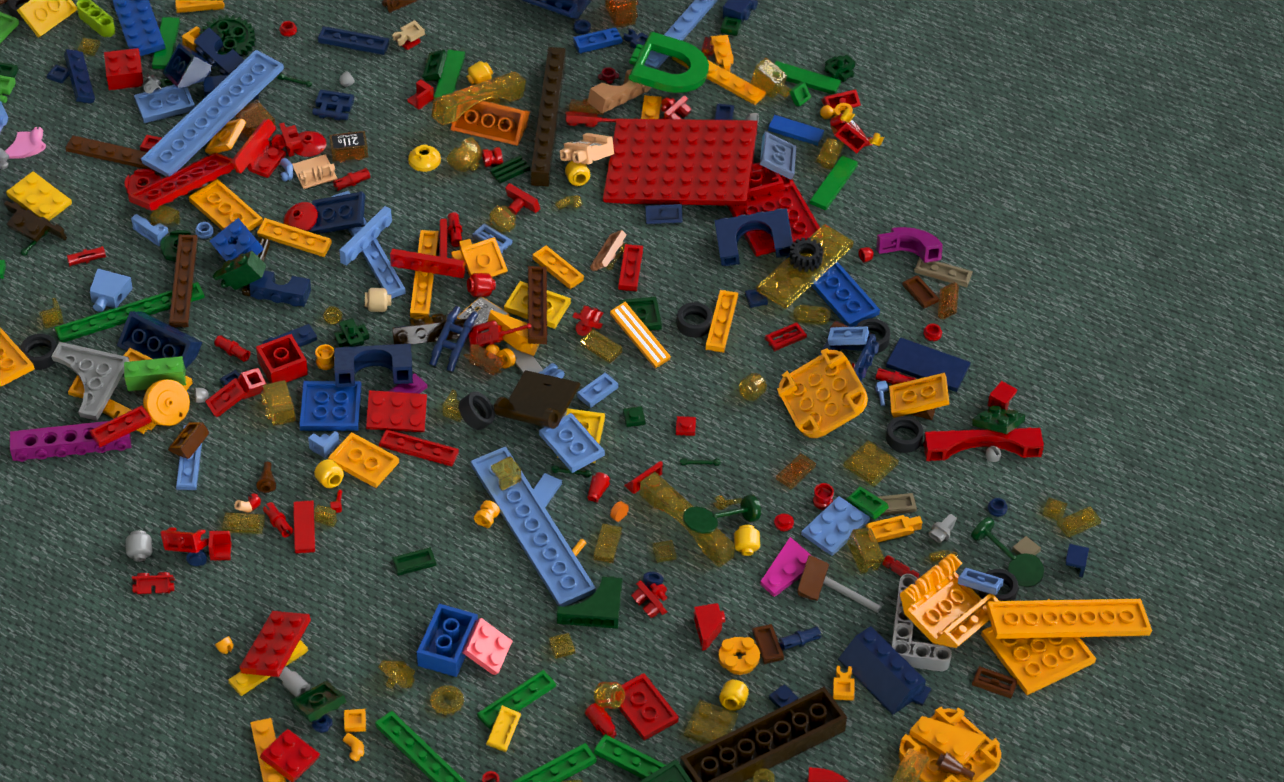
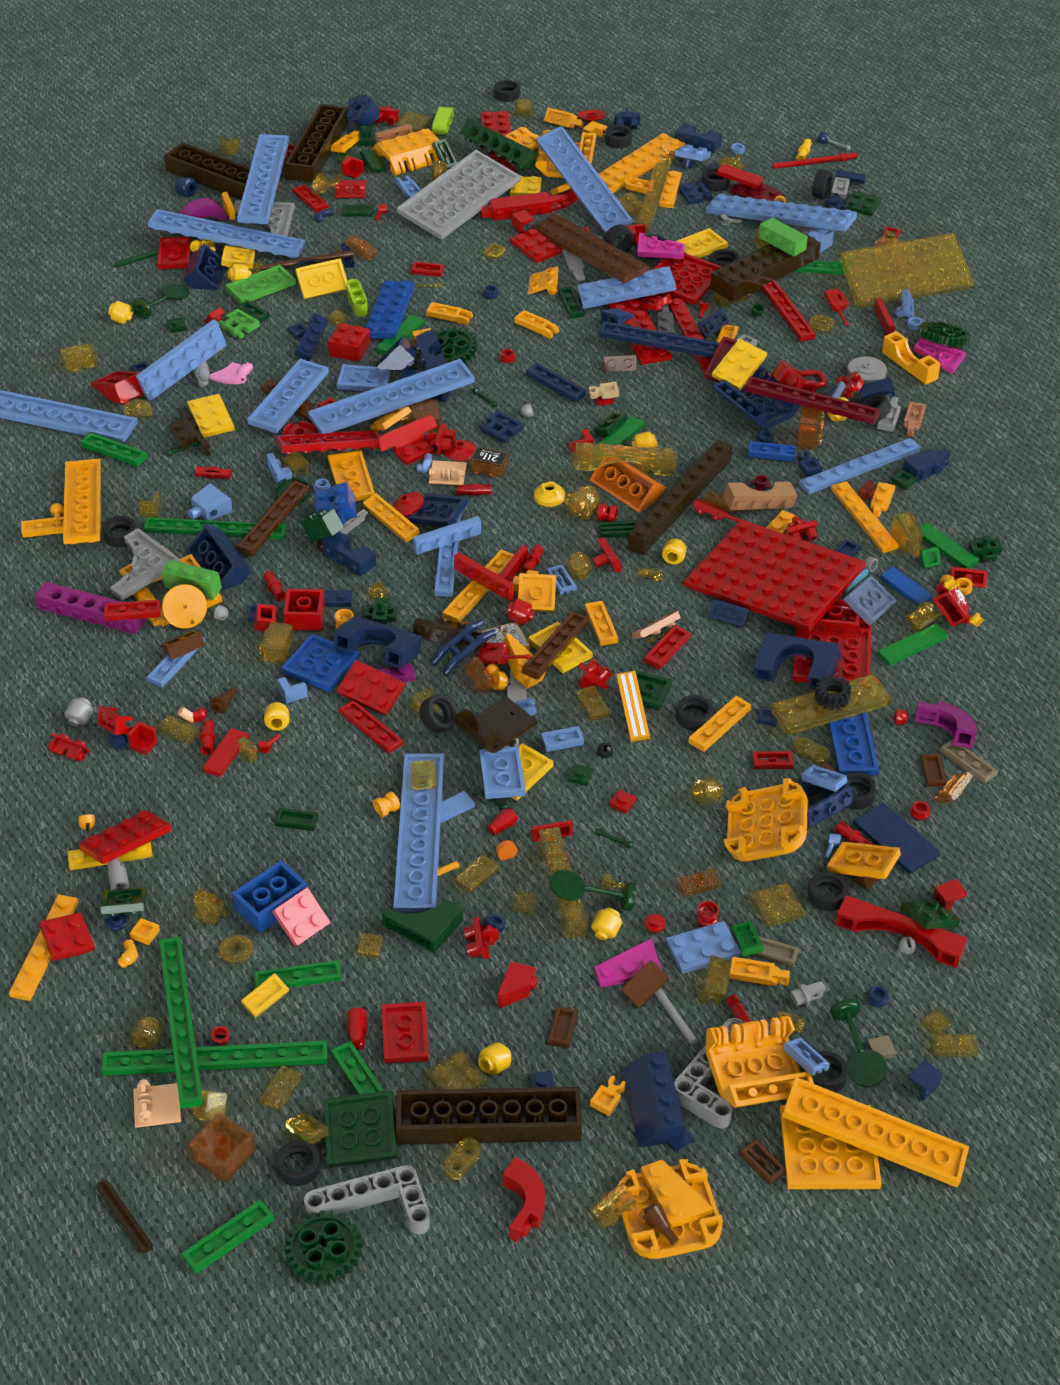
camera: 30 degrees right, 5 degrees down
dark grey hinge [142,73,162,93] -> none
red plate [205,378,248,417] -> none
light orange plate [328,432,399,488] -> none
tan head [365,288,391,312] -> none
light nougat hips [560,133,614,164] -> none
clear yellow head [594,681,625,709] -> none
green piece [629,32,709,93] -> none
light orange plate [719,637,760,675] -> none
dark blue pin [779,626,821,651] -> none
none -> medium blue plate [247,359,329,433]
none -> black hinge [597,742,613,758]

